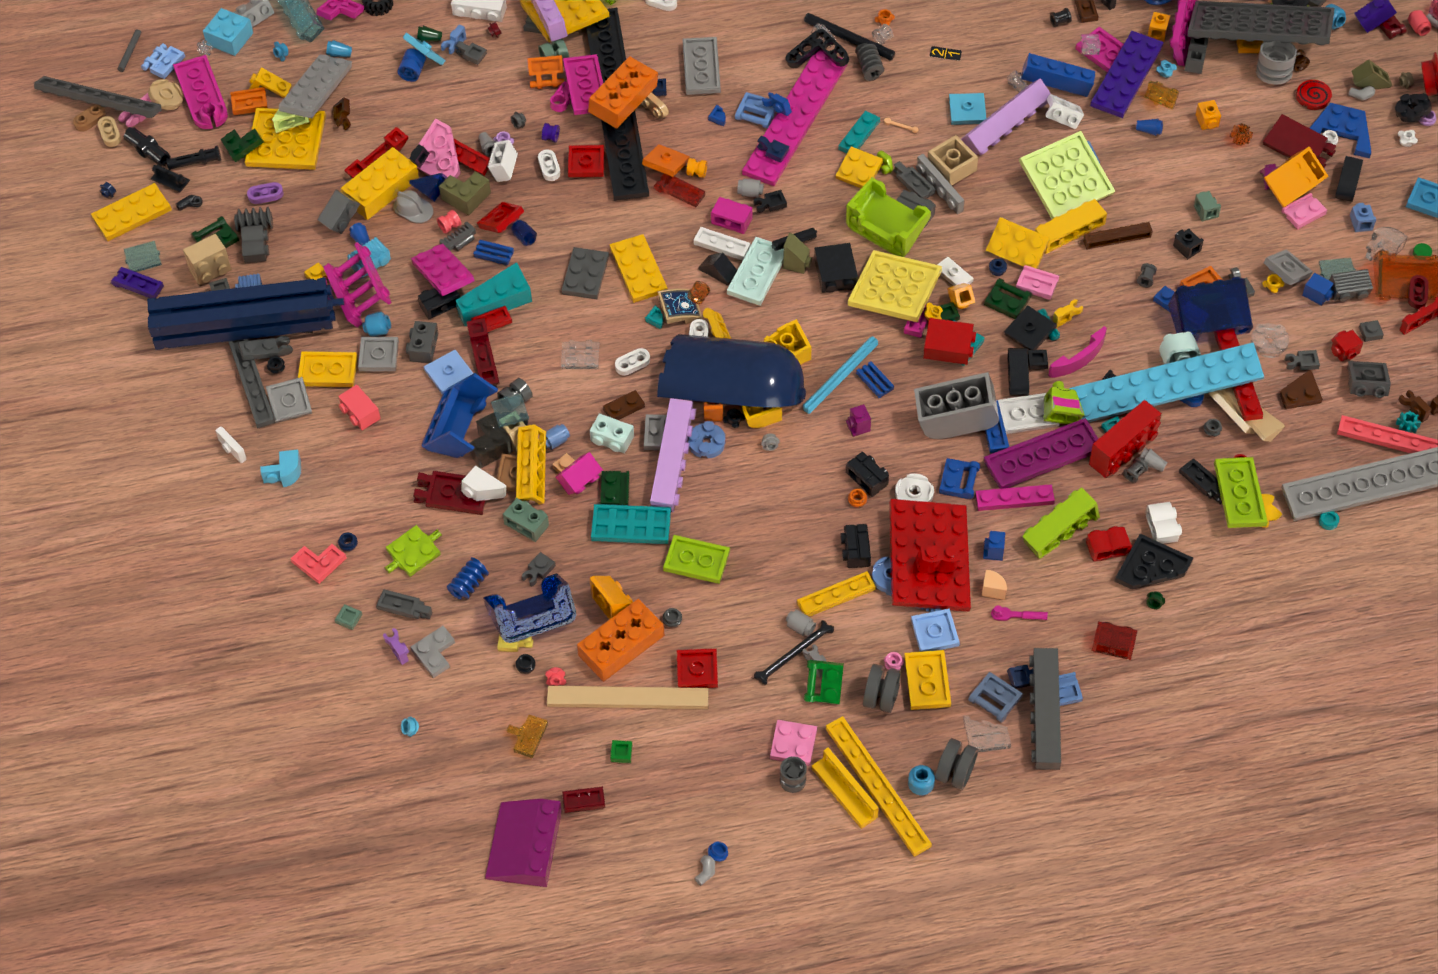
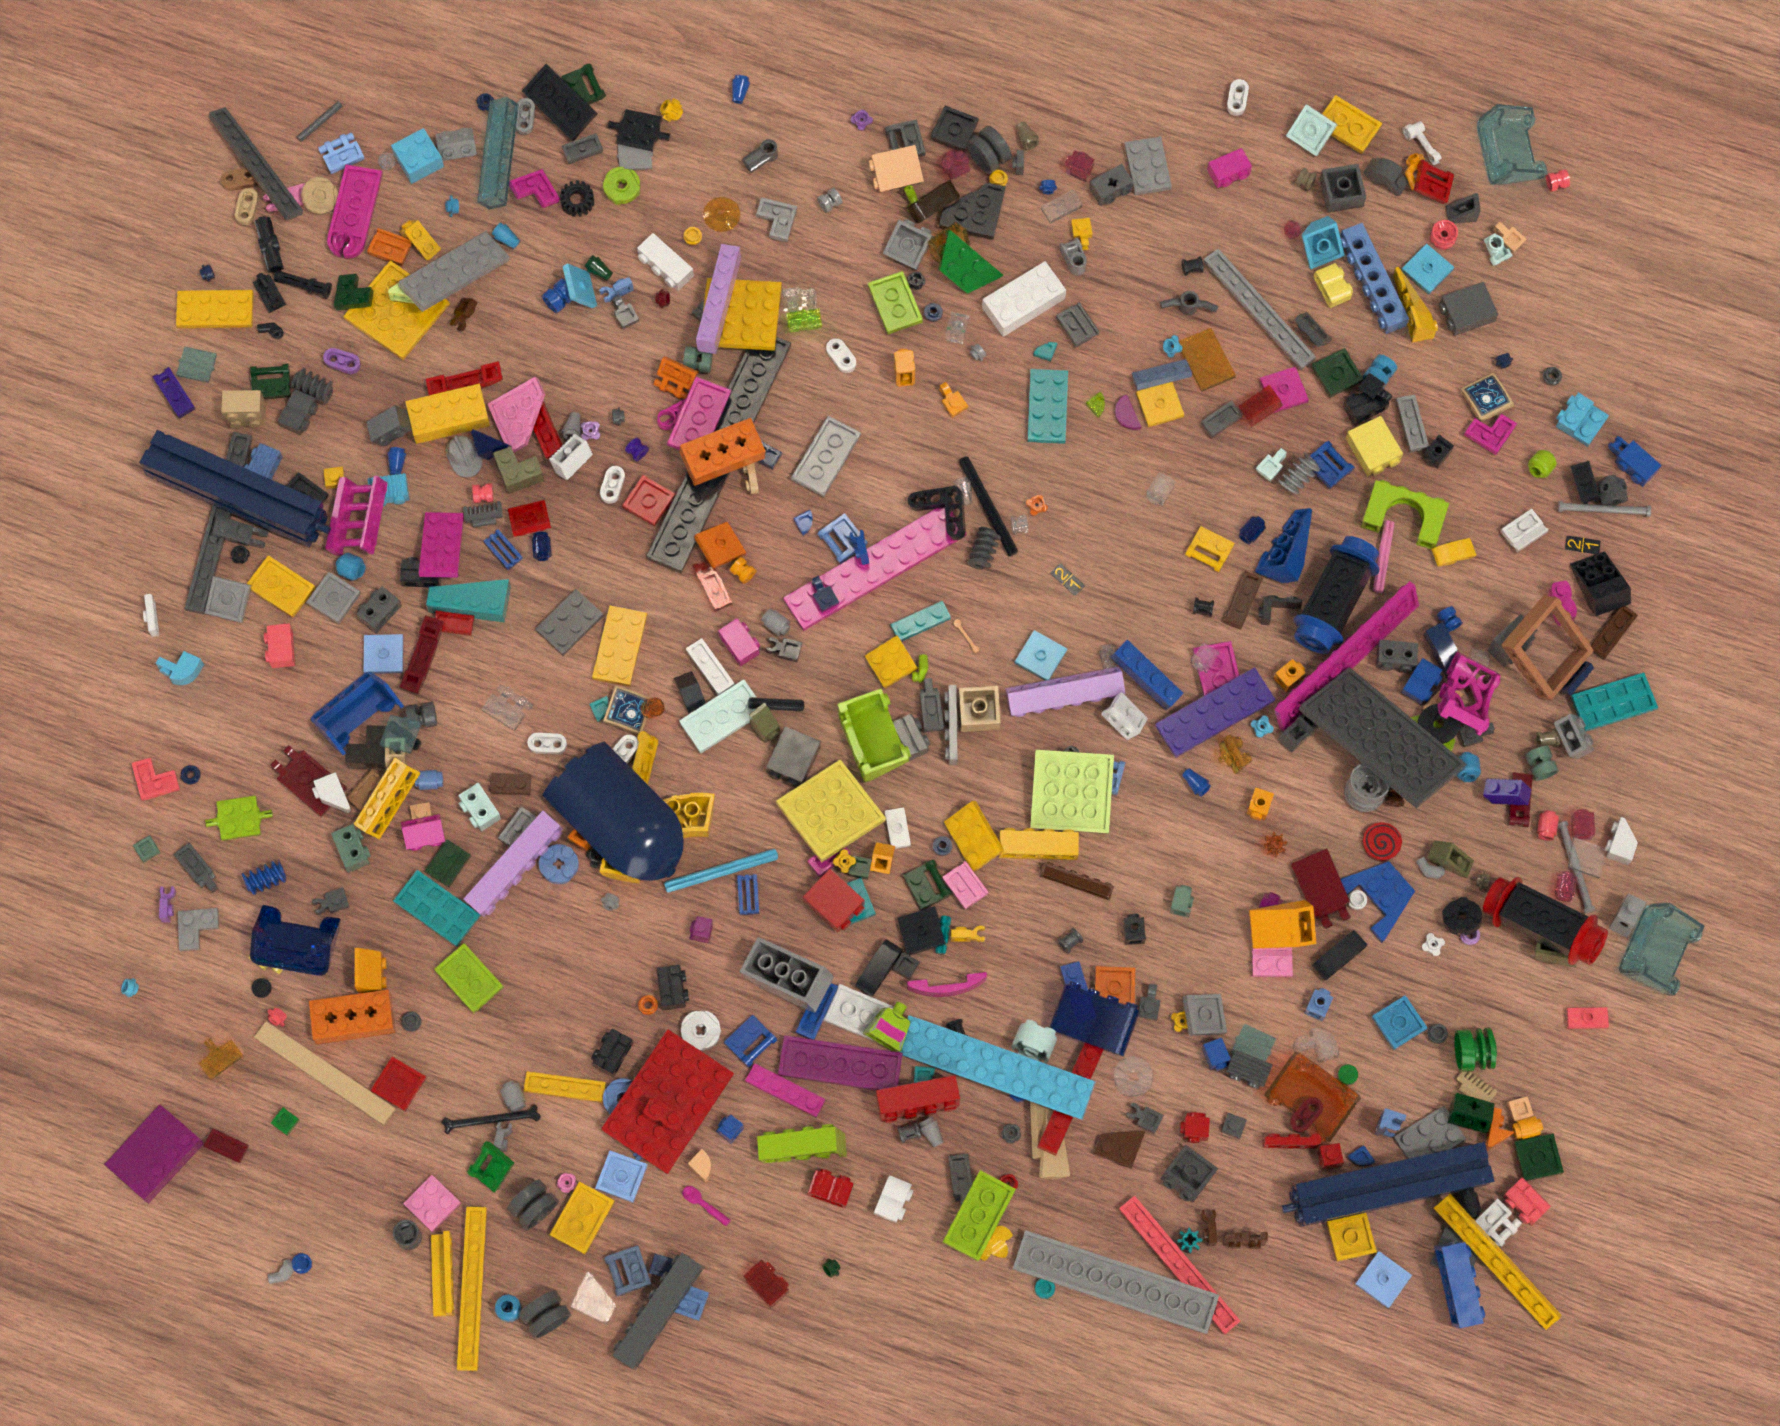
camera: 30 degrees right, 15 degrees up
black plate [409,144,430,168] -> none
black plate [1114,534,1193,590] -> none

